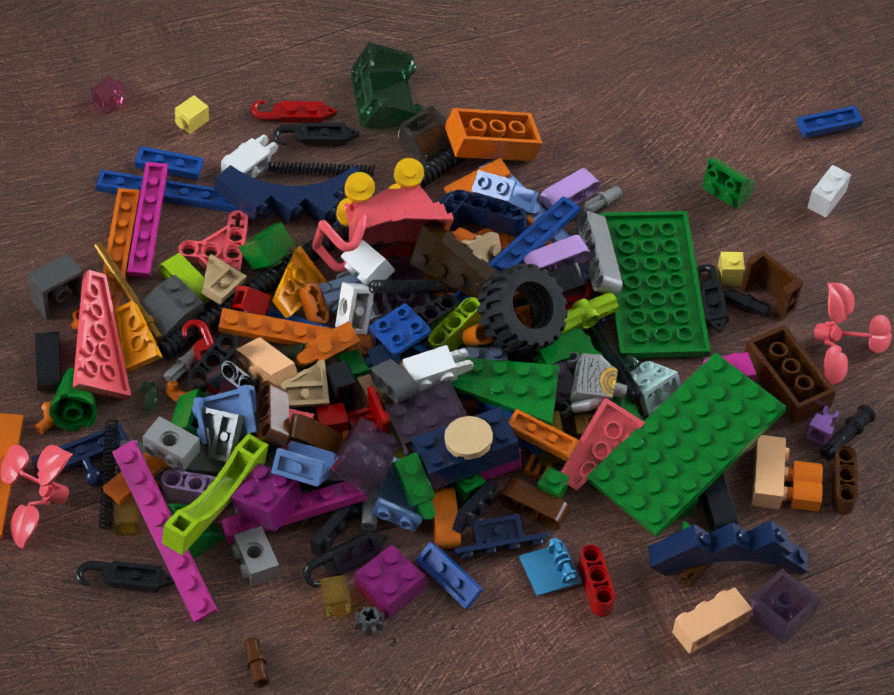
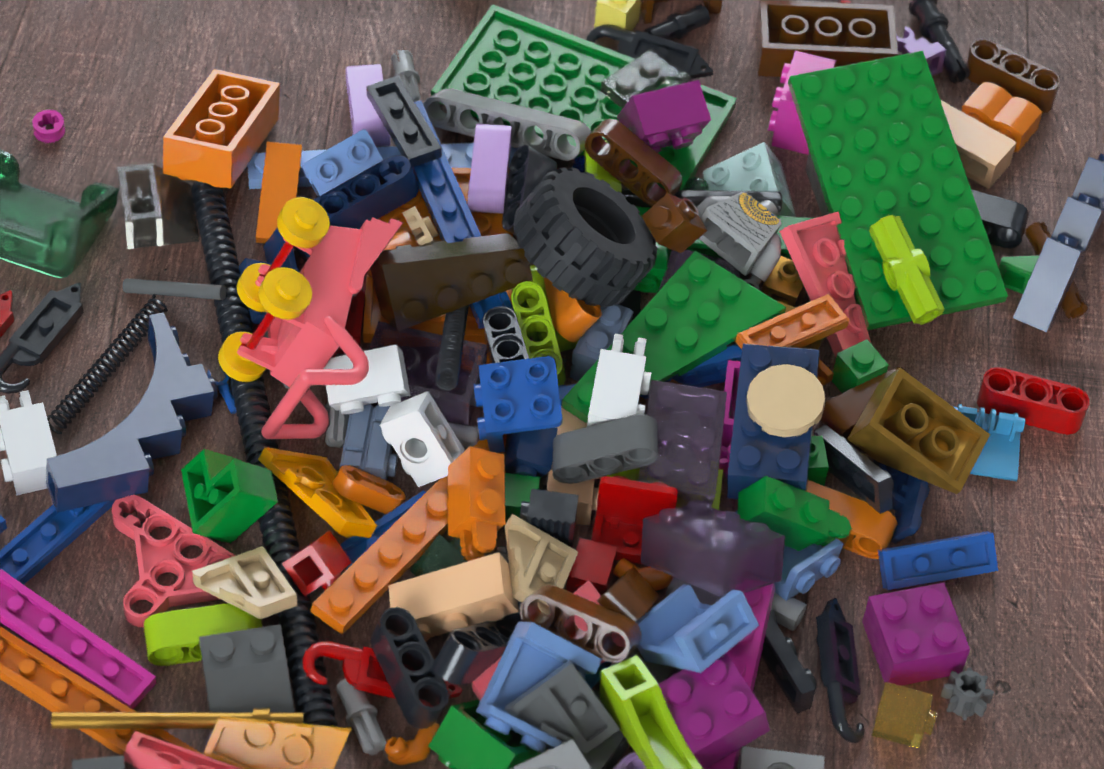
camera: 60 degrees left, 0 degrees up
none -> dark pink bush [32,110,65,143]
none -> dark grey bar [123,278,227,300]
none -> plate [366,75,442,167]
none -> reddish brown beam [585,119,682,207]
none -> clear smoke plate [600,49,692,109]
none -> magenta brick [617,80,711,153]
none -> reddish brown brick [642,193,708,253]
none -> pearl gold slope [847,368,990,494]
none -> lime piece [869,215,944,325]

